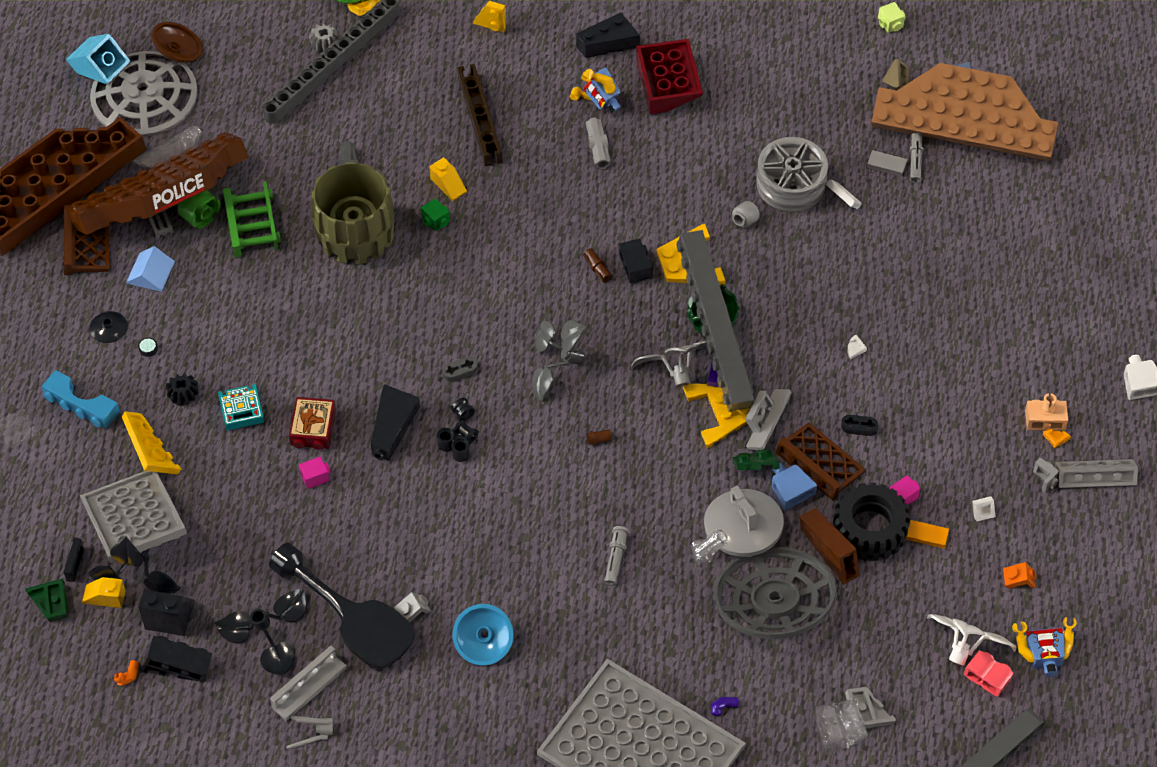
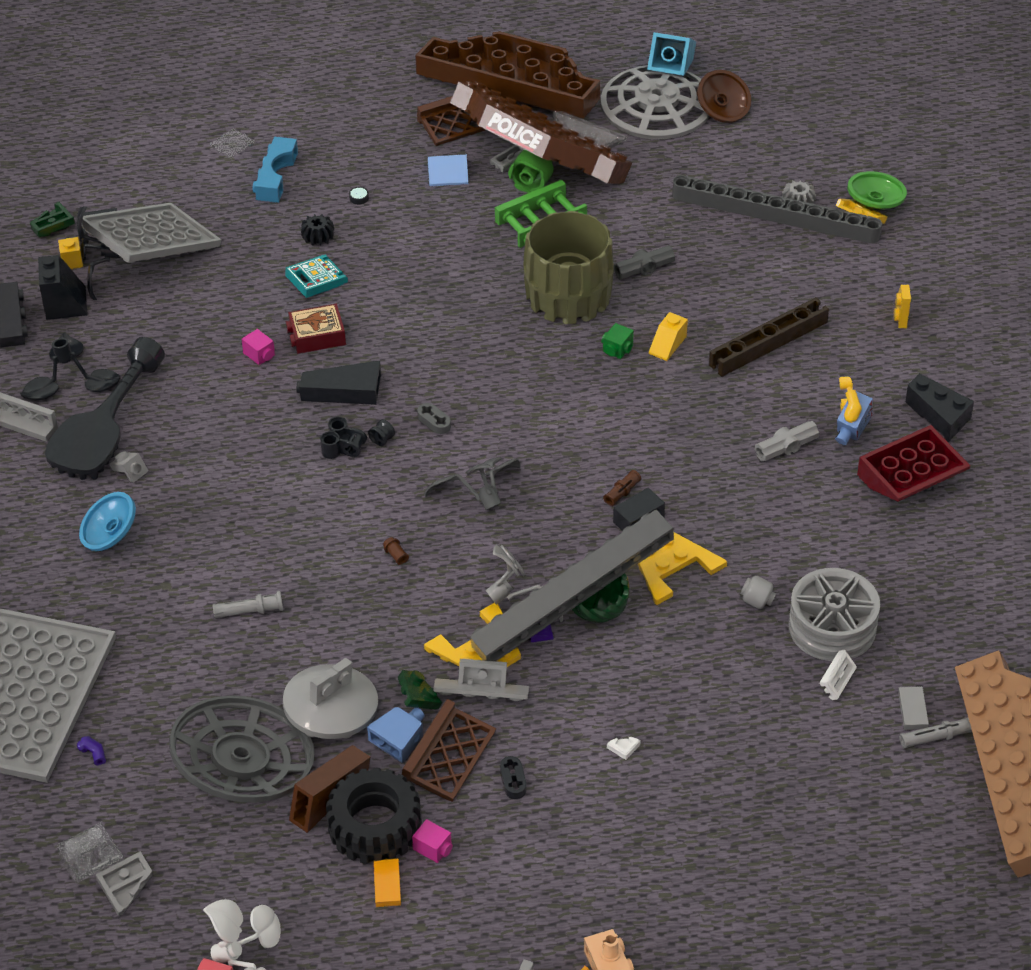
camera: 70 degrees right, 10 degrees down
black dish [90,311,128,343] -> none
yellow wing [122,411,182,475] -> none
clear piece [690,529,729,565] -> none
white tile [972,496,995,521] -> none

